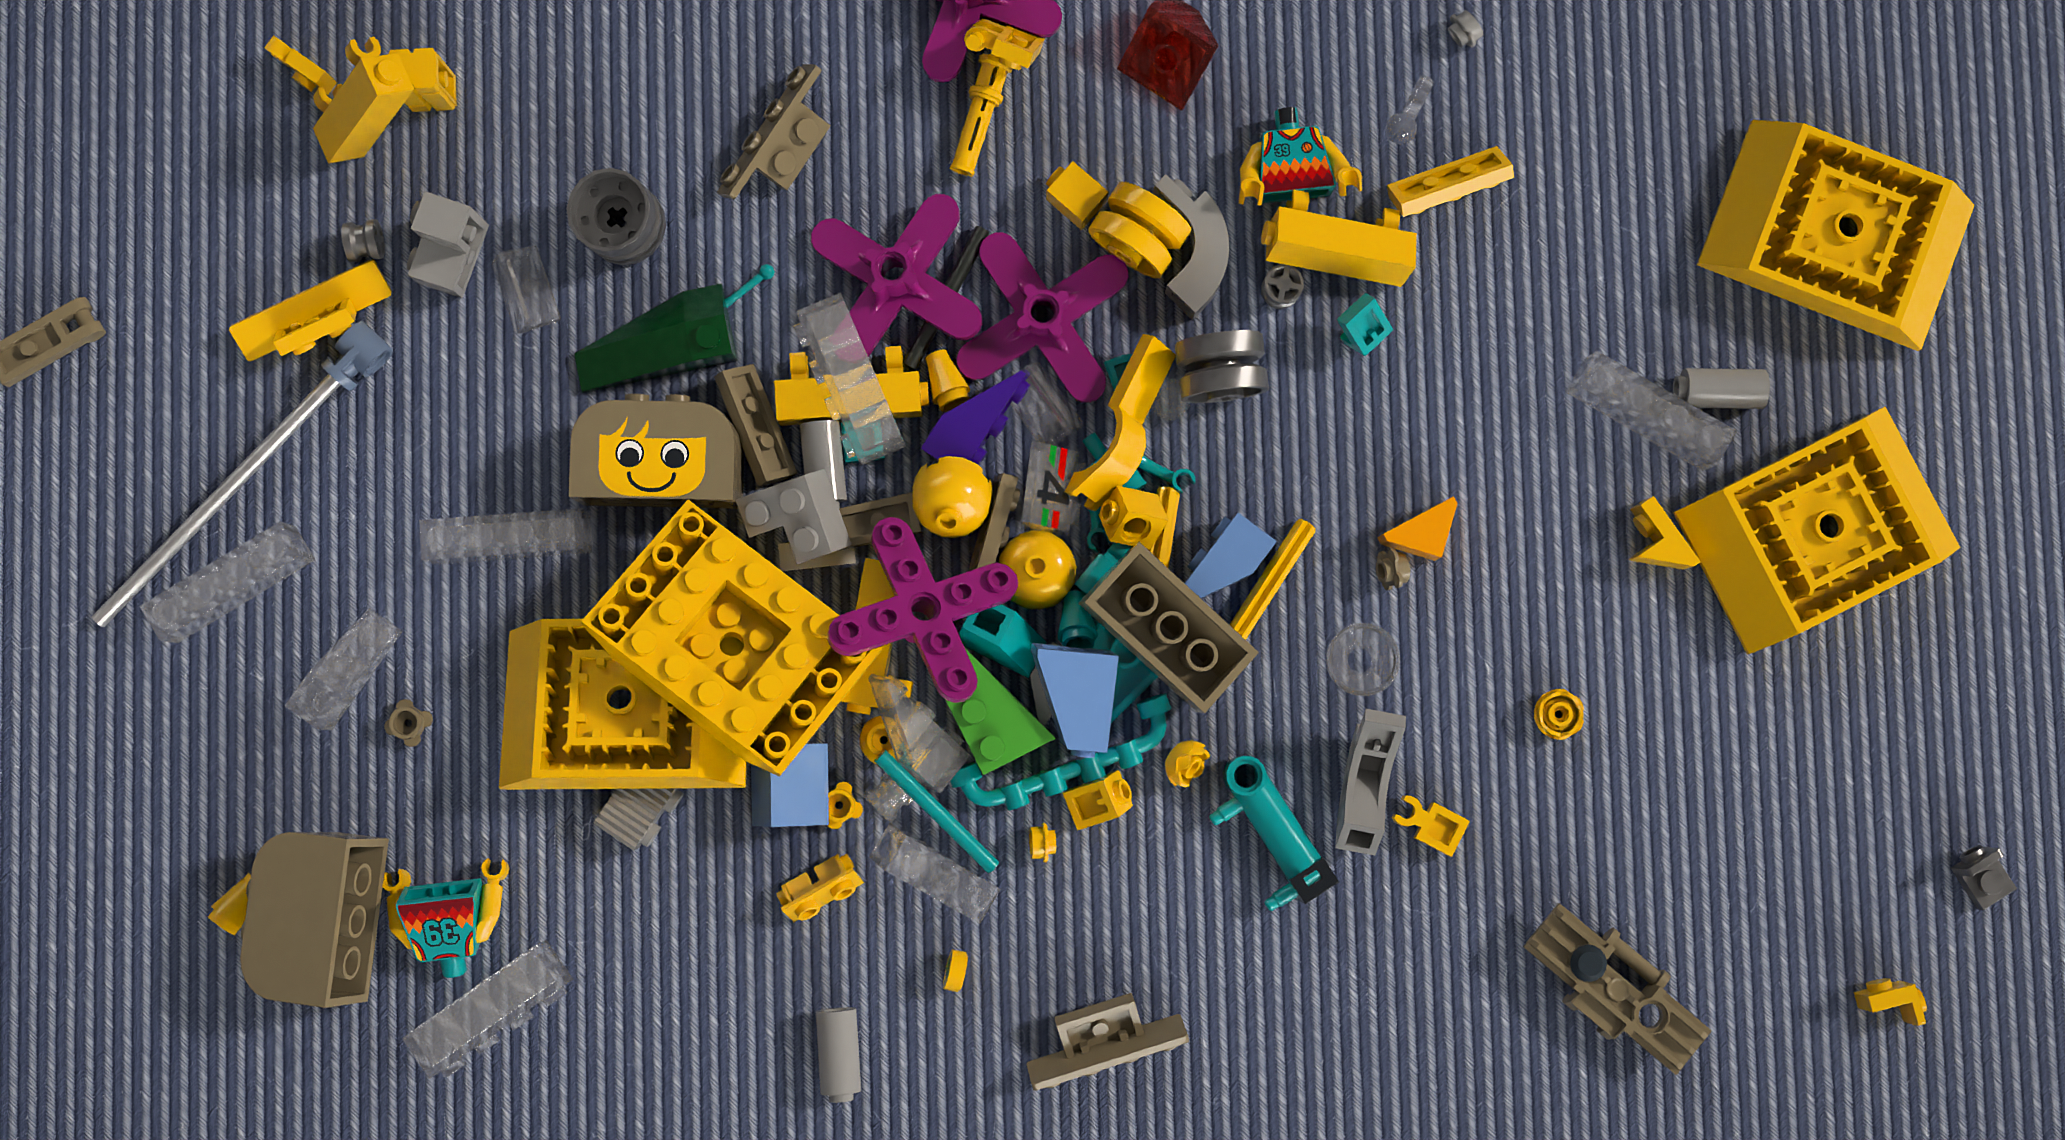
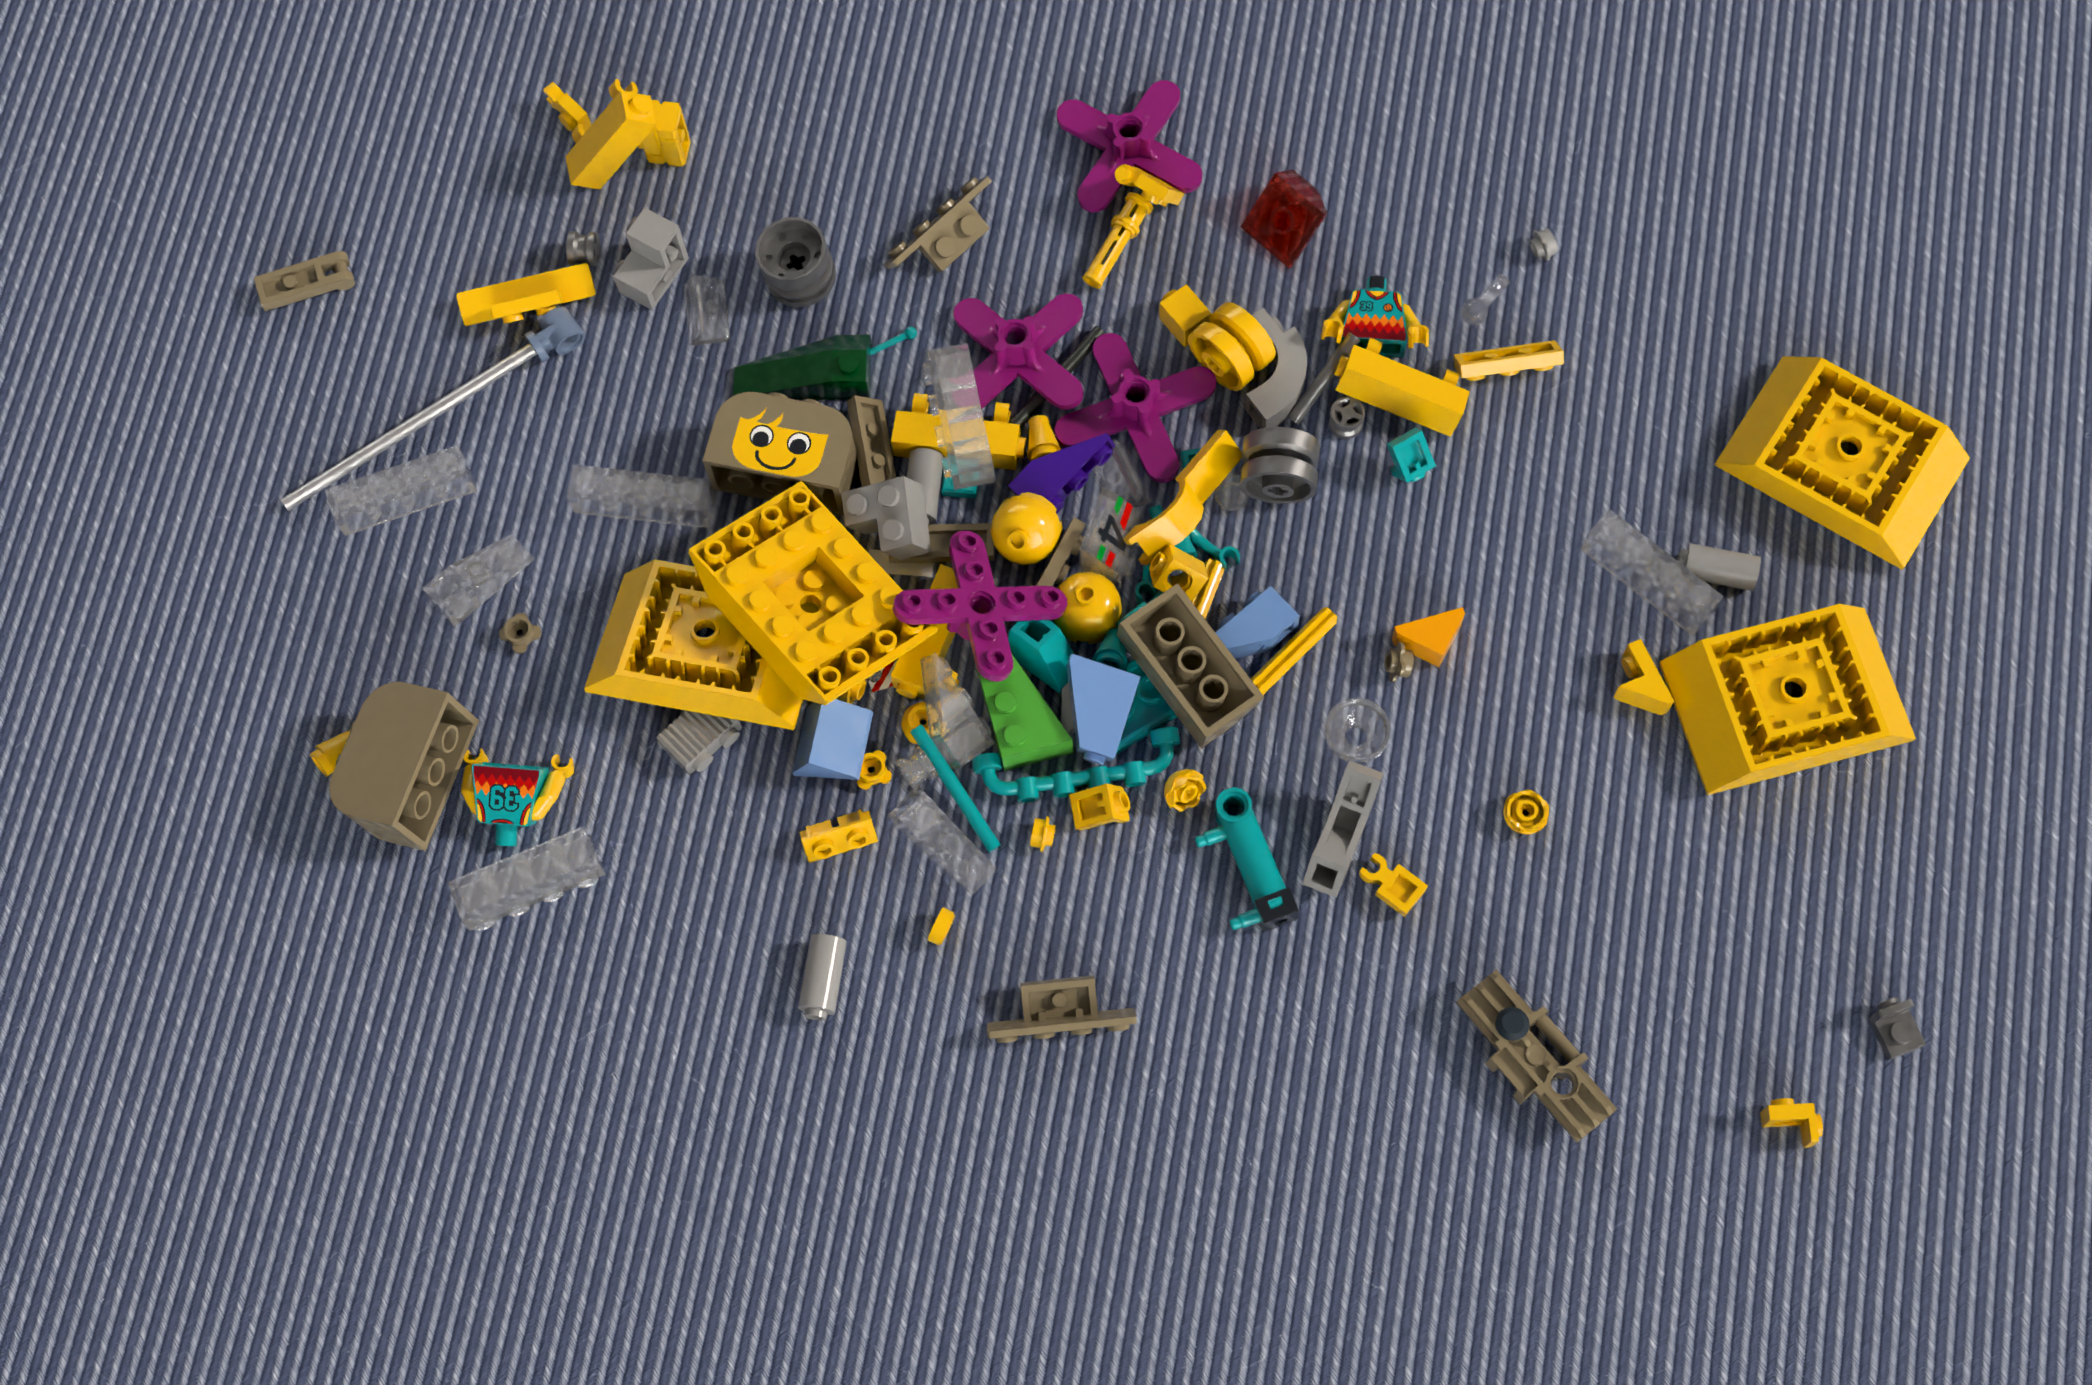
camera: 20 degrees right, 15 degrees down
none -> flat silver bar [1287,332,1360,425]

